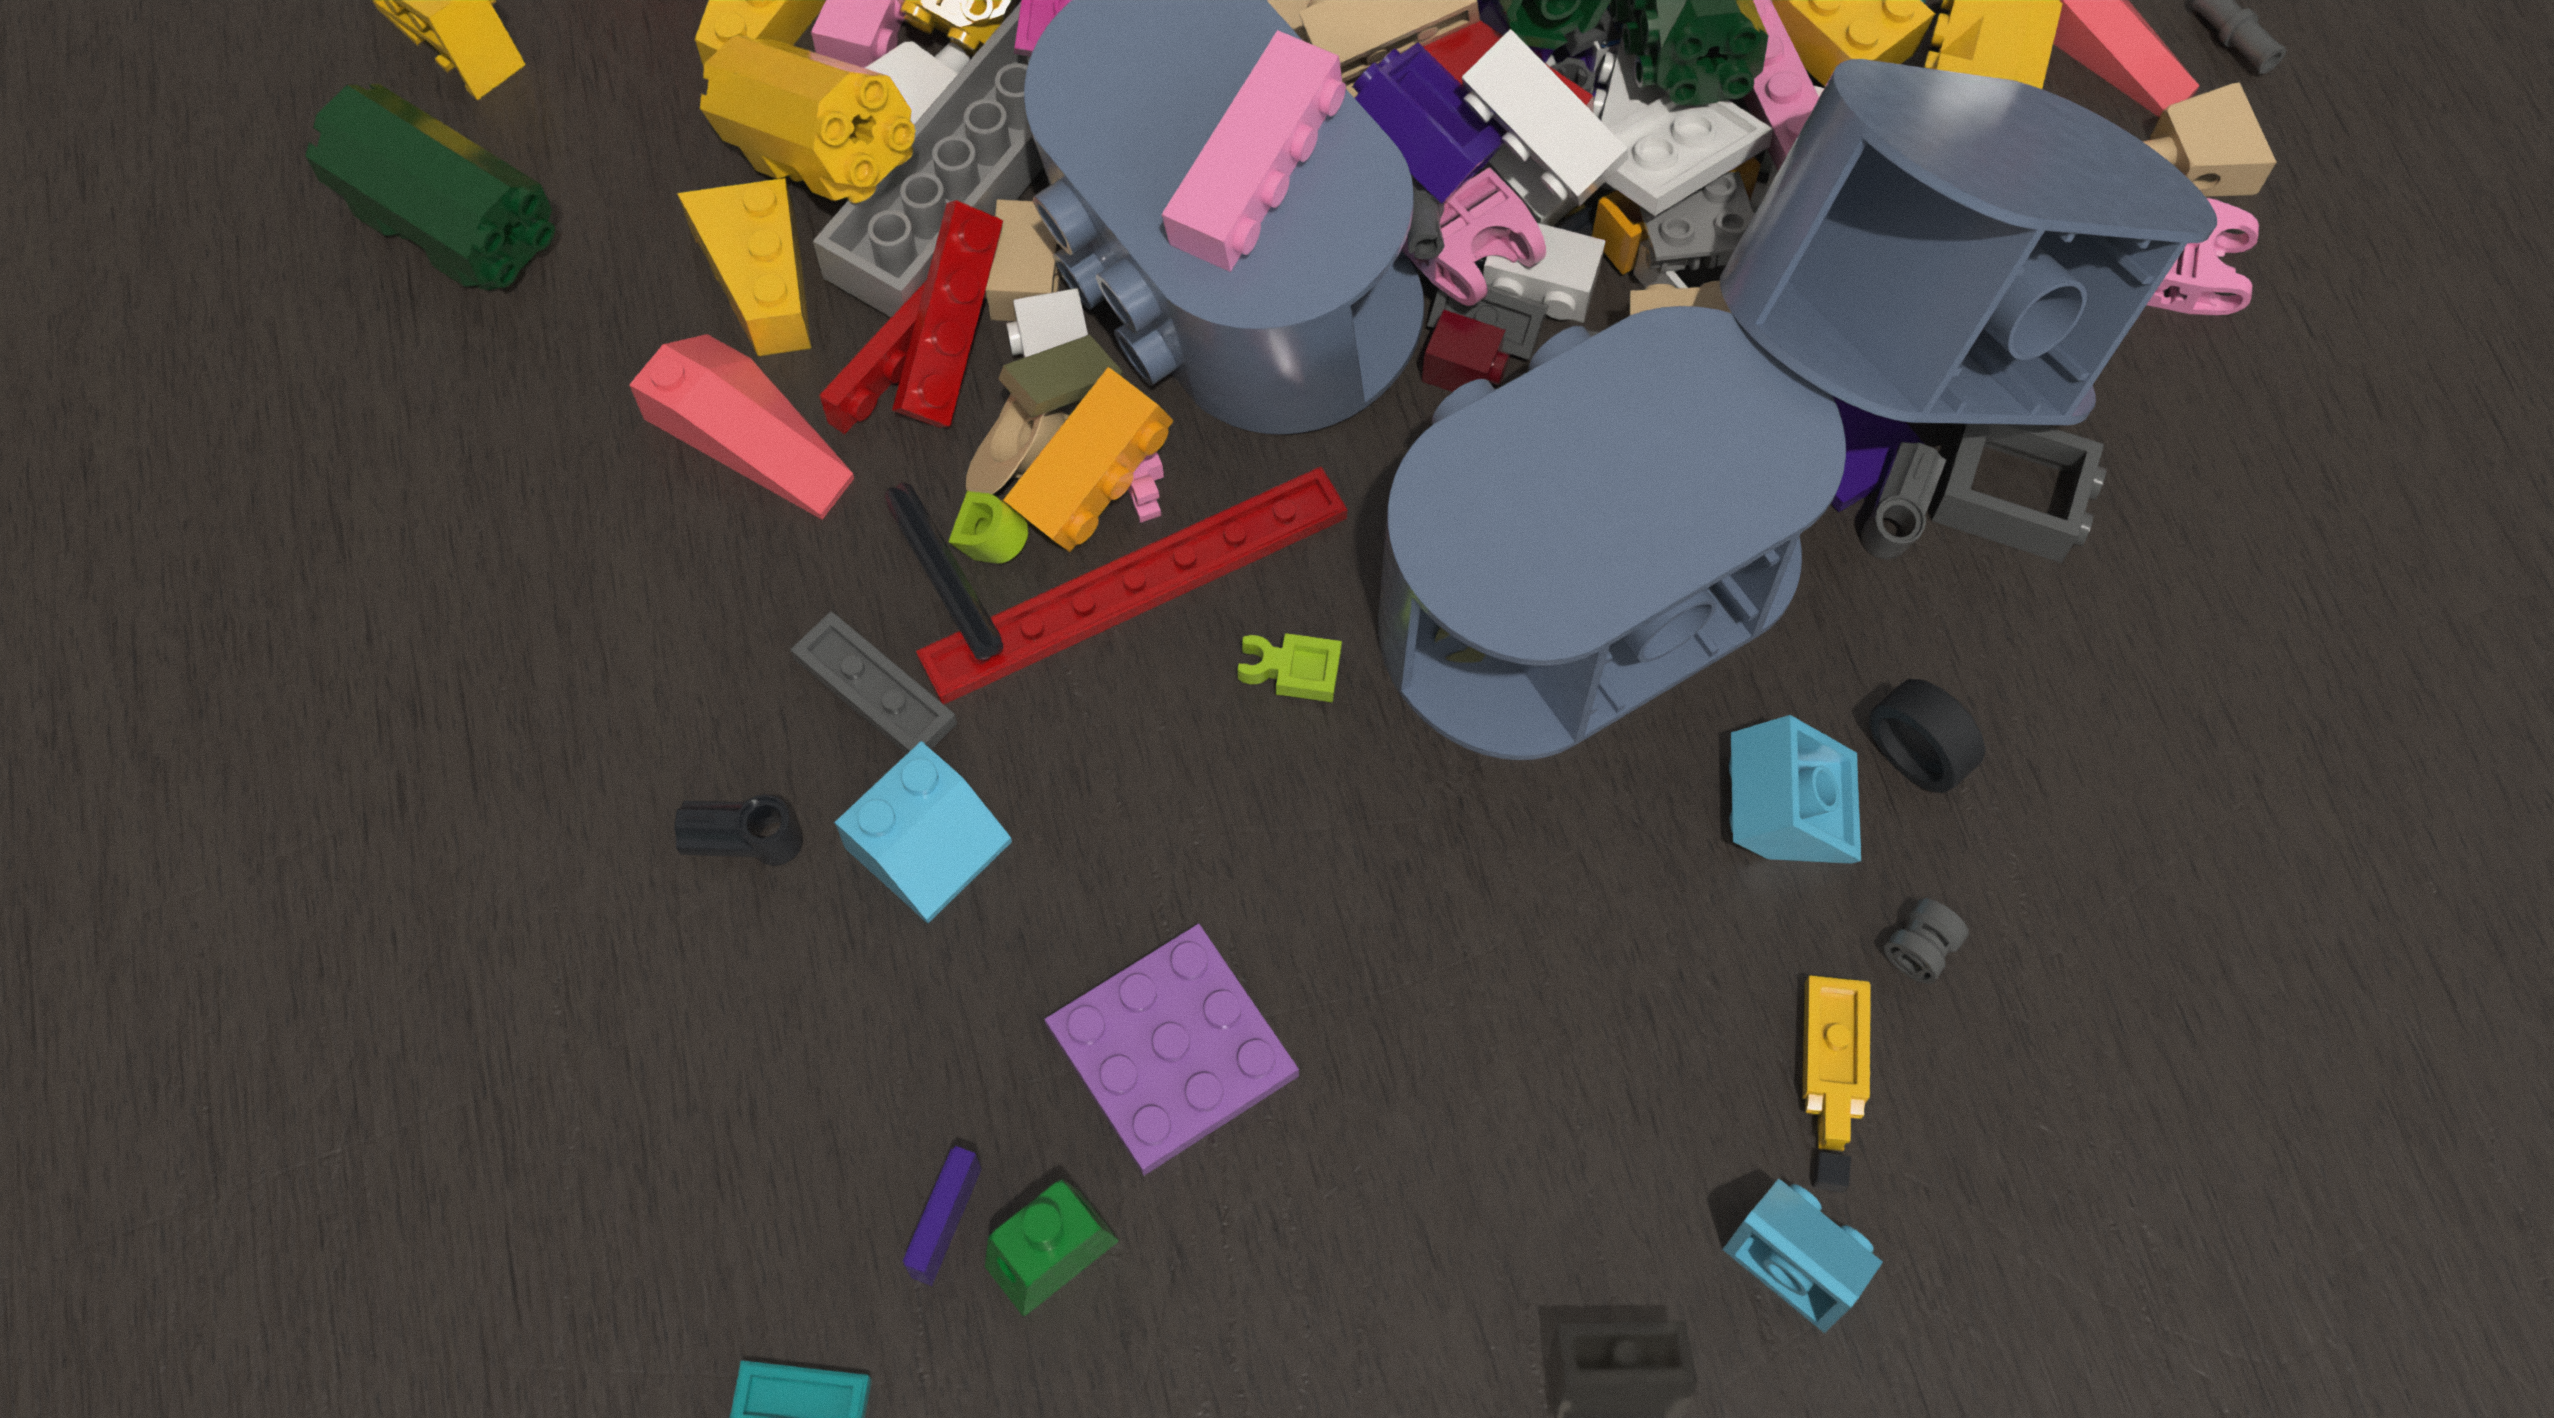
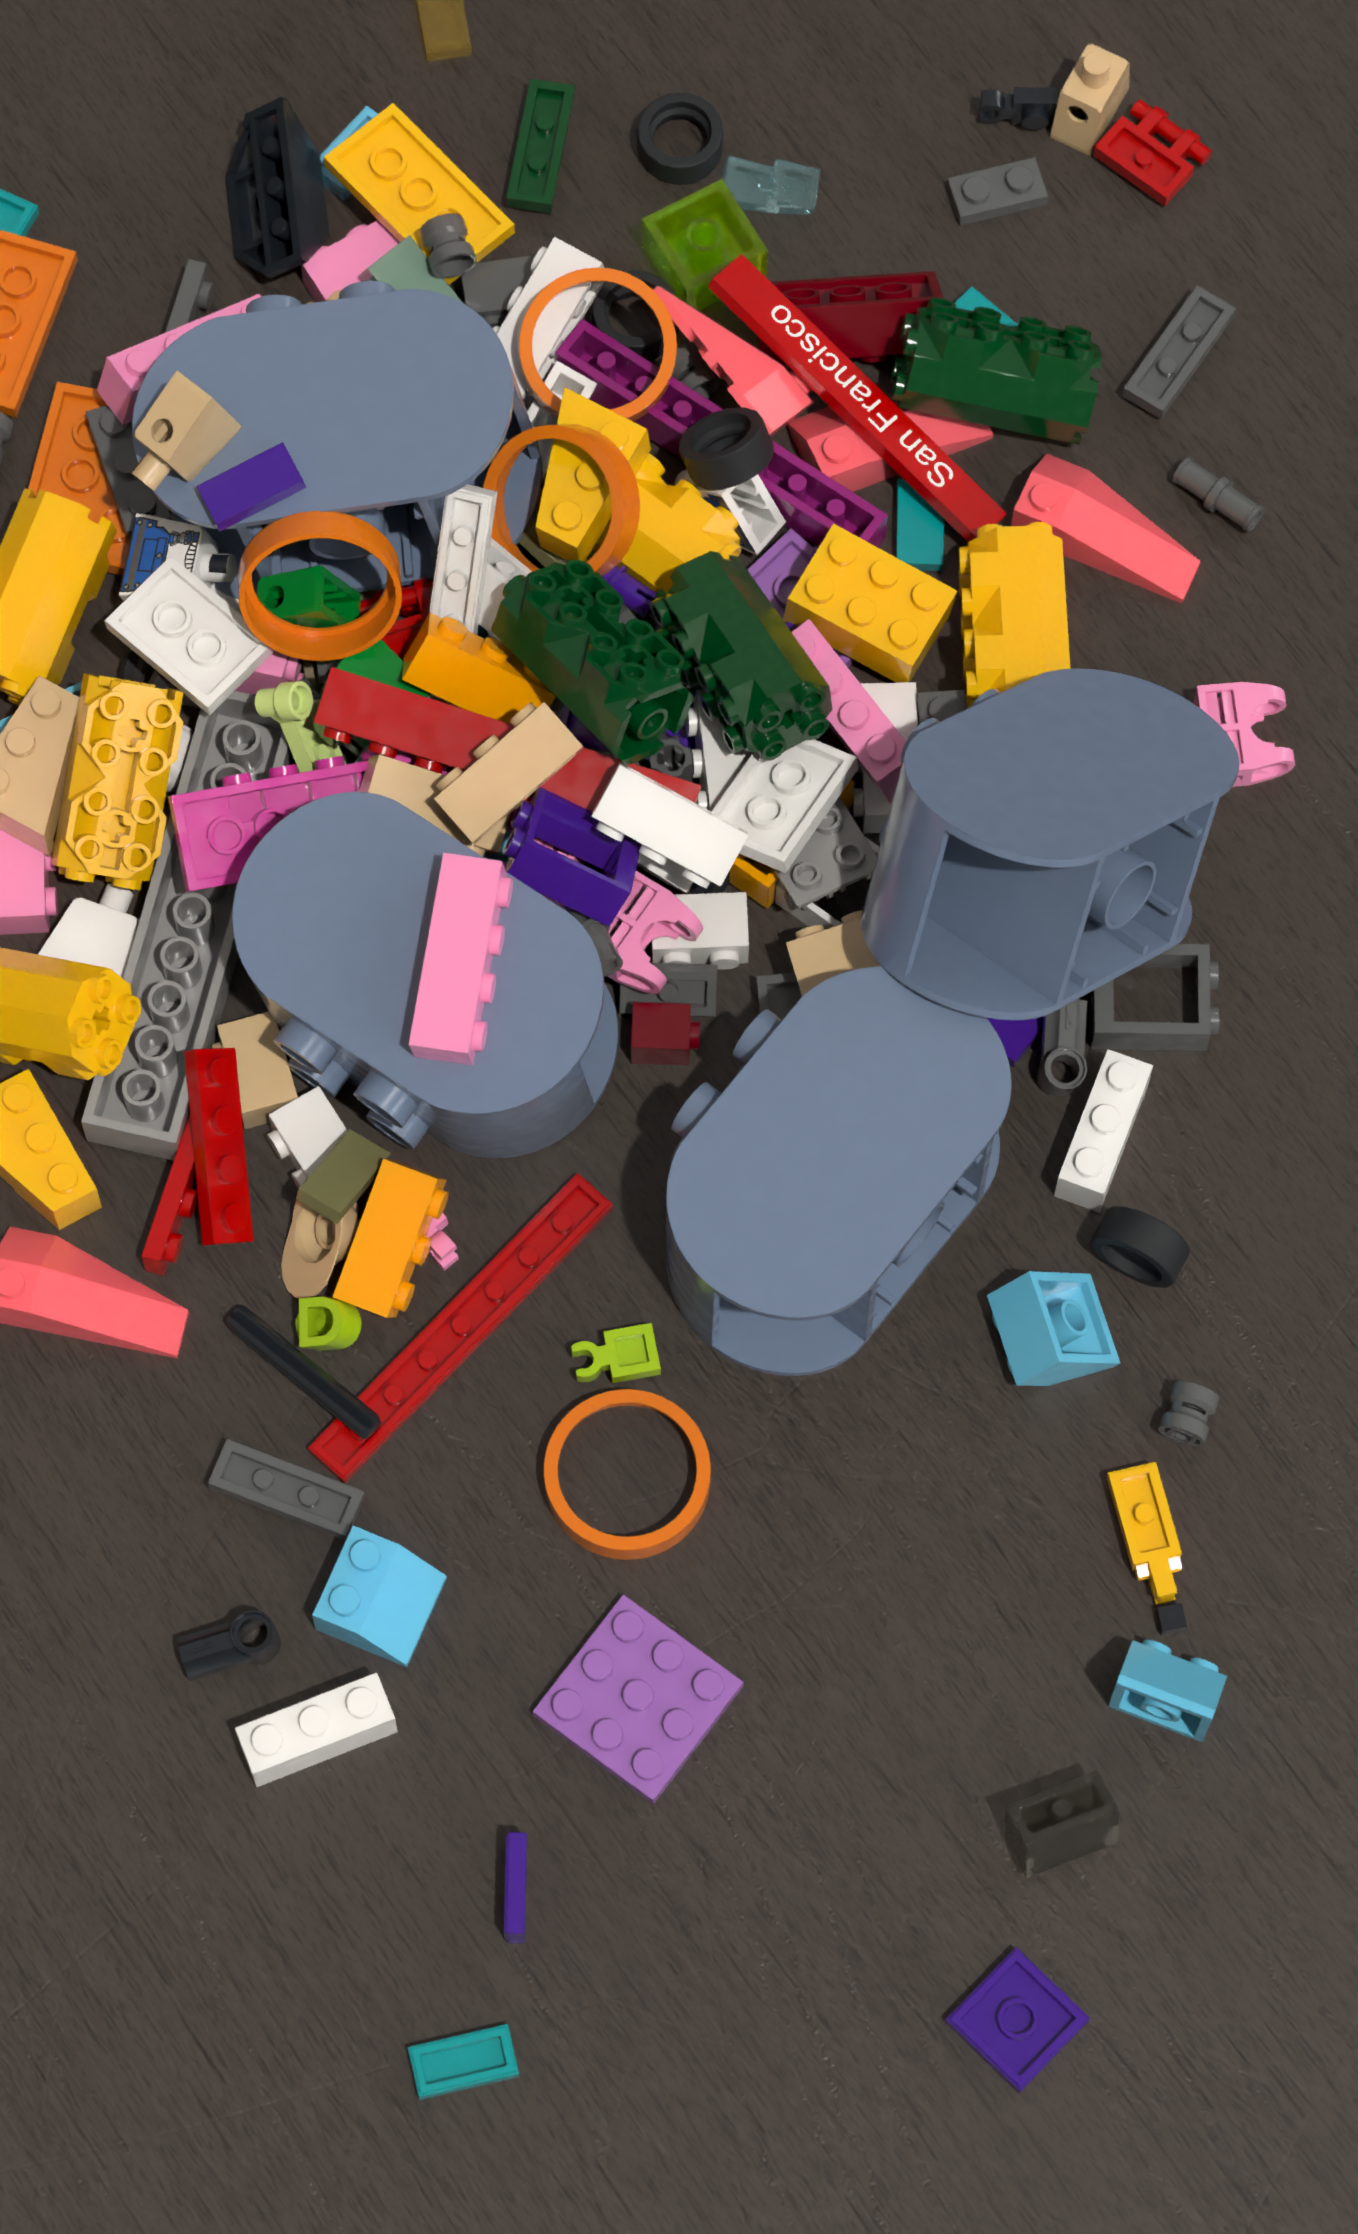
camera: 20 degrees left, 5 degrees up
green torso [985,1179,1119,1318] -> none
tan torso [2142,82,2276,197] -> none
none -> white brick [235,1673,398,1787]
none -> orange piece [544,1389,711,1560]
none -> white brick [1054,1049,1153,1213]

